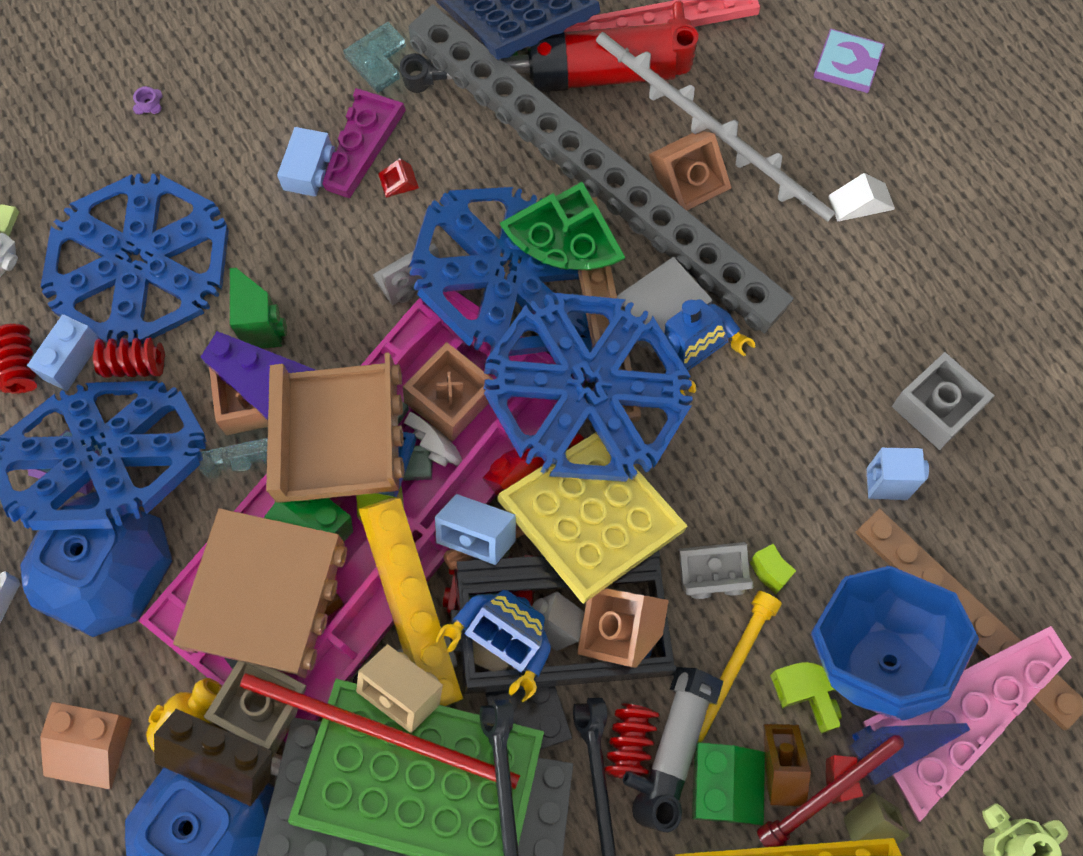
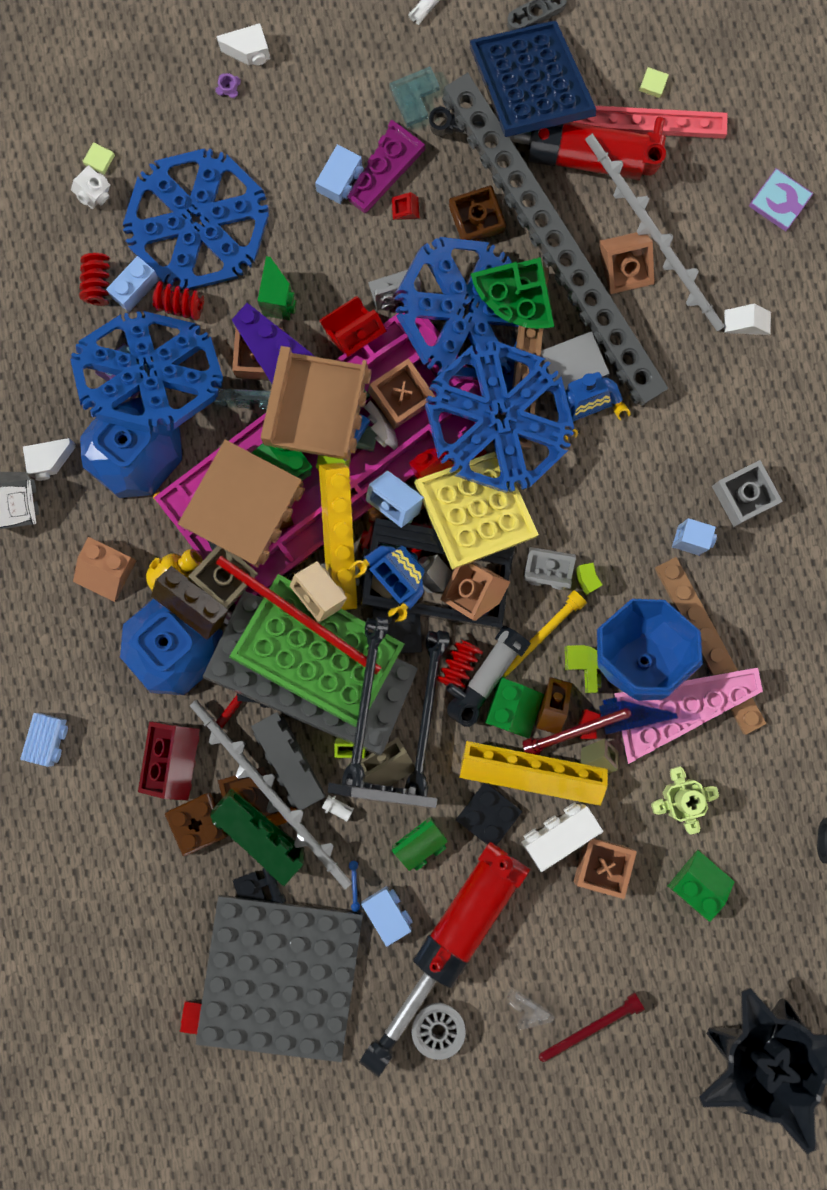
camera: 10 degrees right, 15 degrees up
none -> white slope [217,23,270,65]
none -> red panel [320,296,387,357]
none -> reddish brown brick [449,185,506,241]

